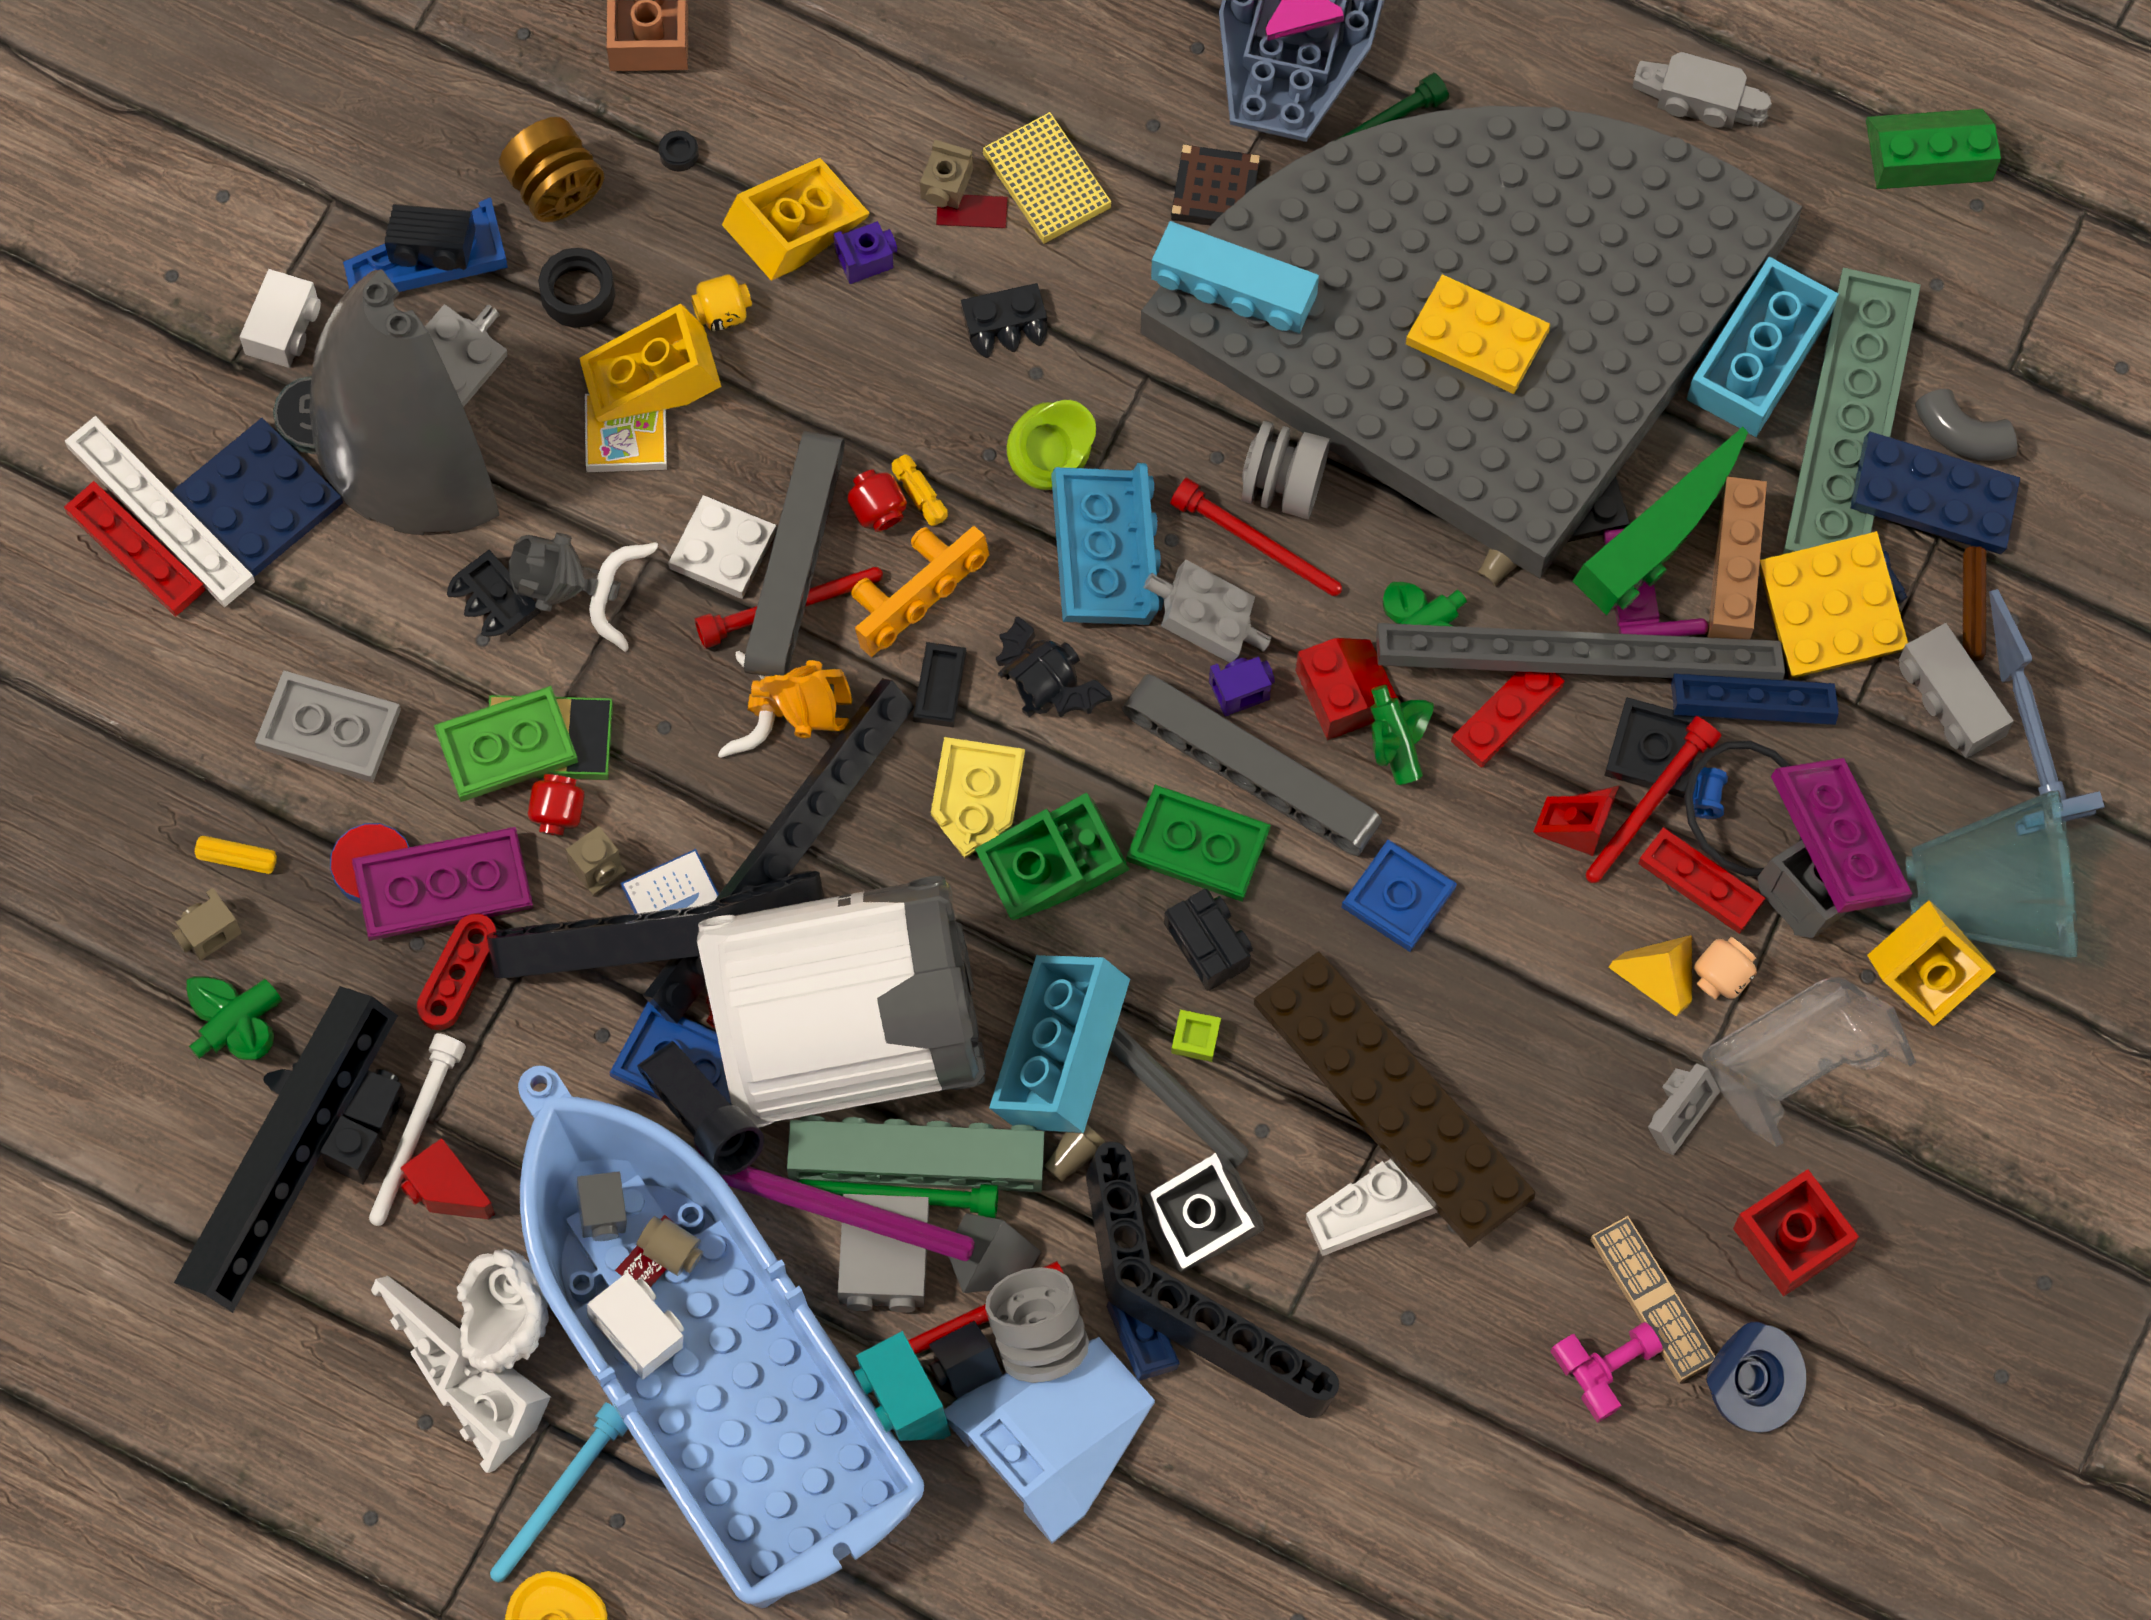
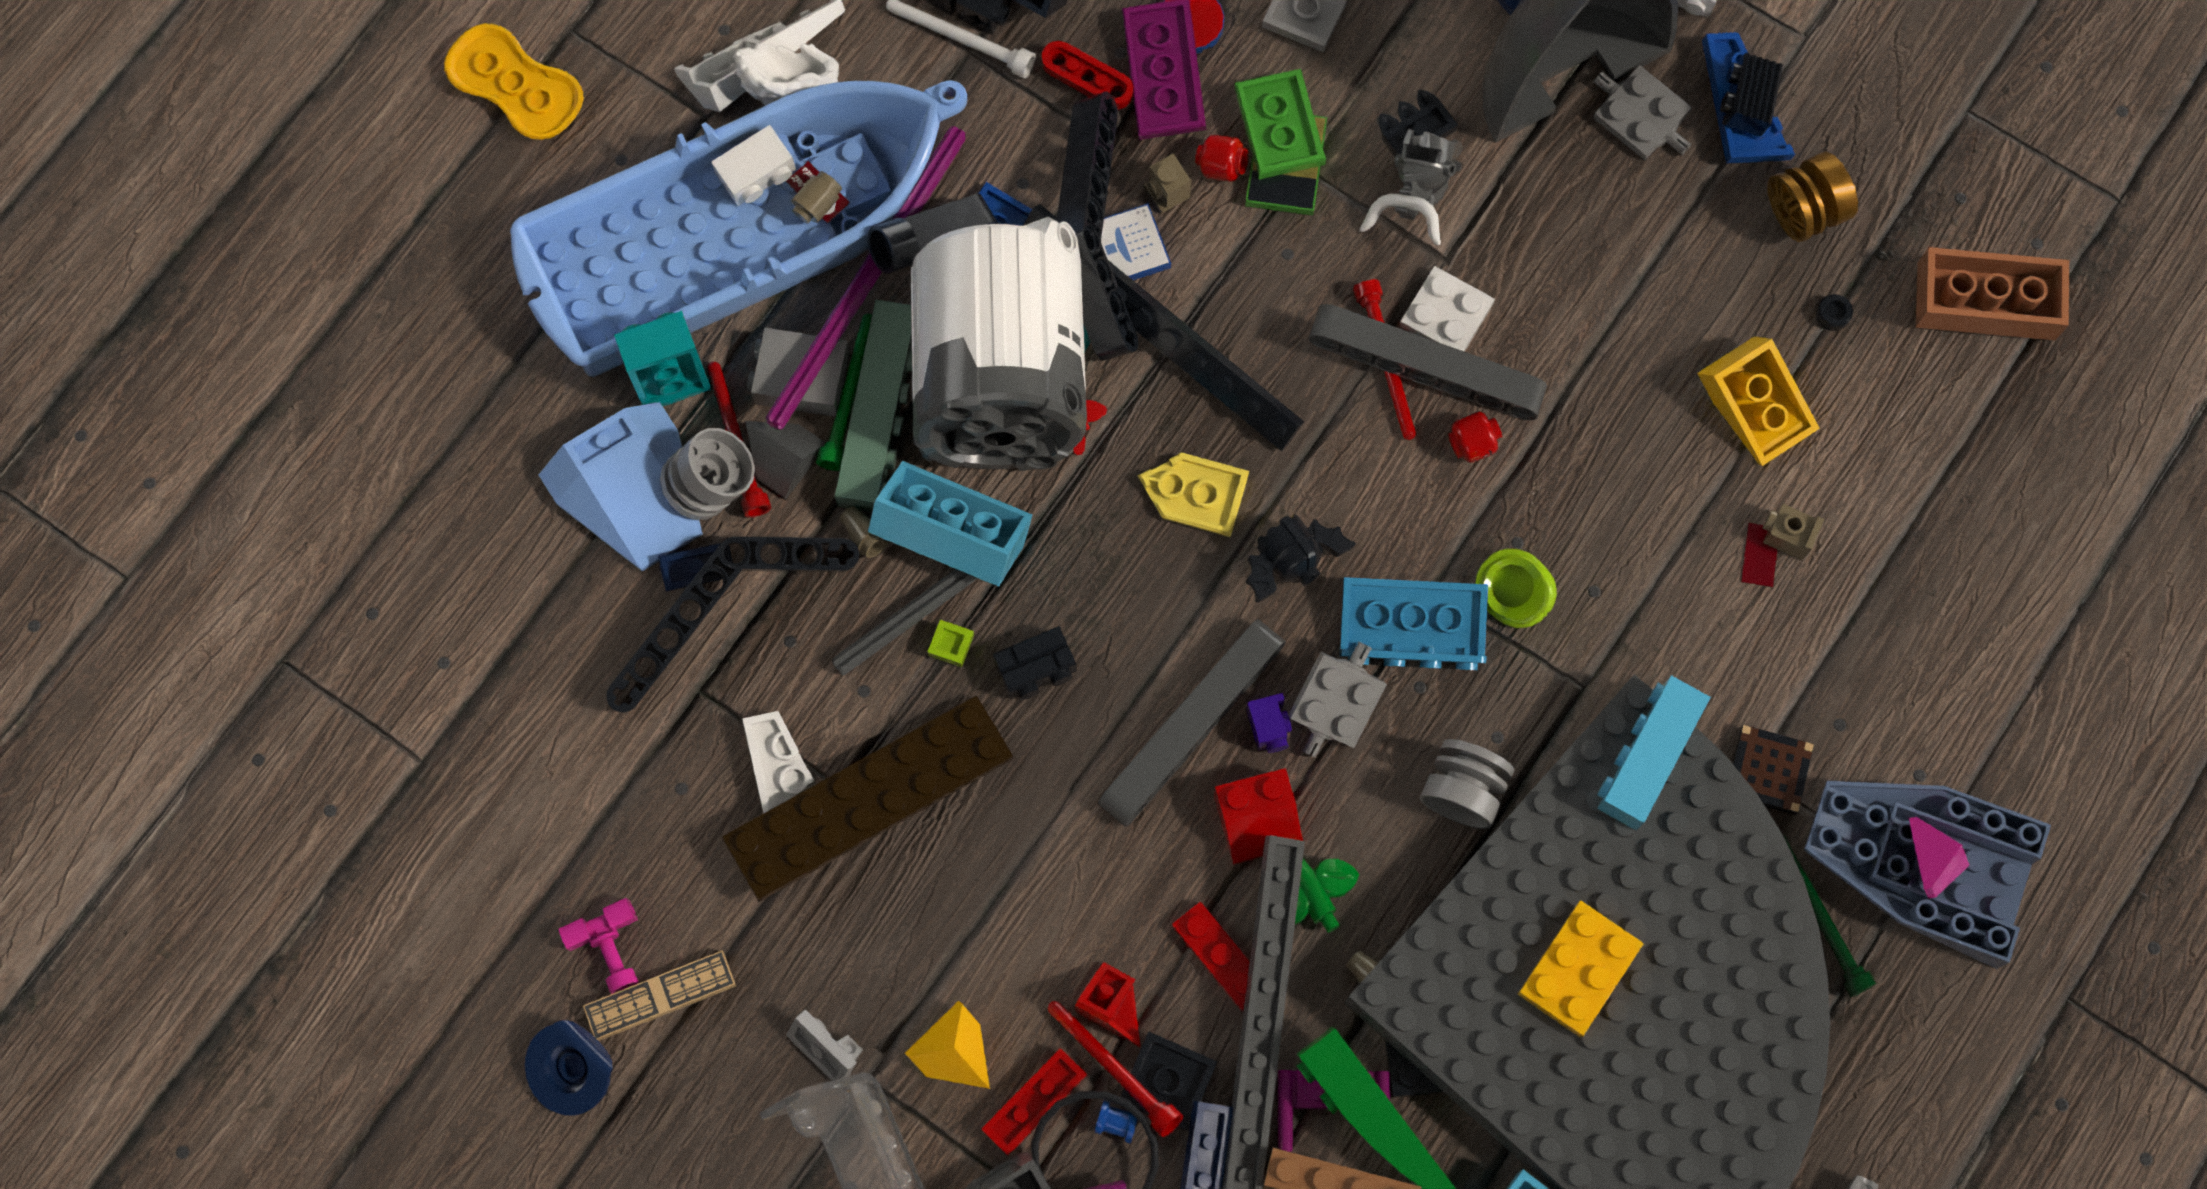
camera: 100 degrees right, 5 degrees up
red slope [400,1138,495,1220] -> none
medium azure piece [490,1402,628,1583] -> none
black tyre [538,247,616,328] -> none
dark grey brick [576,1171,627,1241] -> none
yellow slope [579,303,722,422] -> none
tile [585,394,667,472] -> none
yellow head [691,274,752,331] -> none
light orange helmet [718,651,852,758] -> none
dark purple brick [834,221,897,284] -> none
light orange plate [851,526,990,658] -> none
yellow axle [891,454,948,526] -> none
black tile [913,642,967,728] -> none
black brick [929,1321,1002,1399] -> none
black plate [961,283,1048,358] -> none
green slope [975,792,1130,920] -> none
light yellow tile [983,112,1111,244] -> none
green tile [1126,784,1271,902] -> none
dark grey slope [1142,1153,1264,1272] -> none
red piece [1170,477,1342,596] -> none
blue tile [1341,840,1457,952] -> none
green plant [1370,685,1434,785] -> none
light nougat head [1694,937,1757,1000] -> none
red brick [1733,1169,1859,1297] -> none

